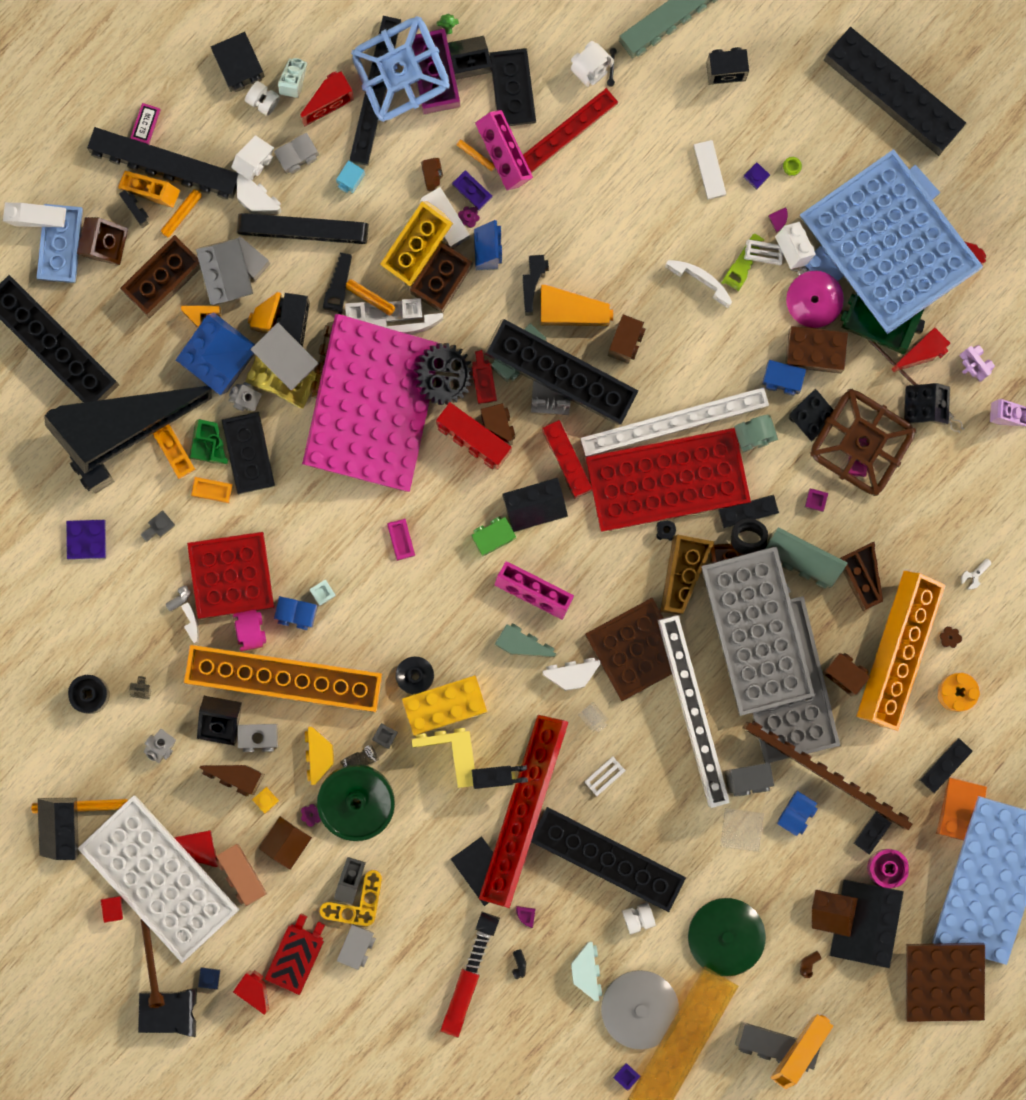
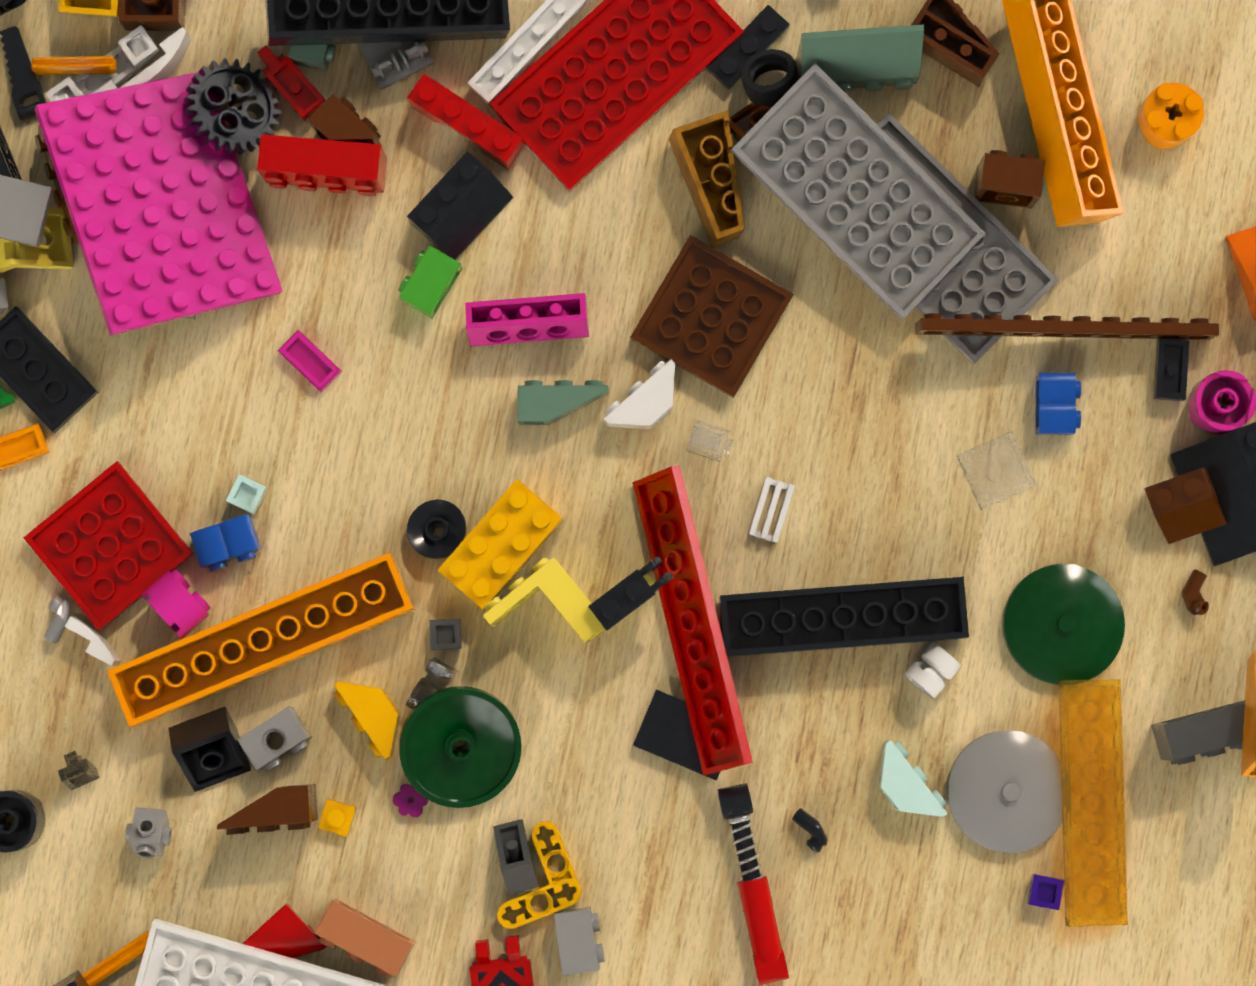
camera: 20 degrees left, 0 degrees up
reddish brown slope [259,816,312,870] -> none
magenta tile [516,906,536,928] -> none
black brick [656,520,676,541] -> none
white brick [658,615,730,808] -> none
dark grey brick [725,763,774,796] -> none
black plate [919,738,973,793] -> none
reddish brown plant [940,626,962,648] -> none

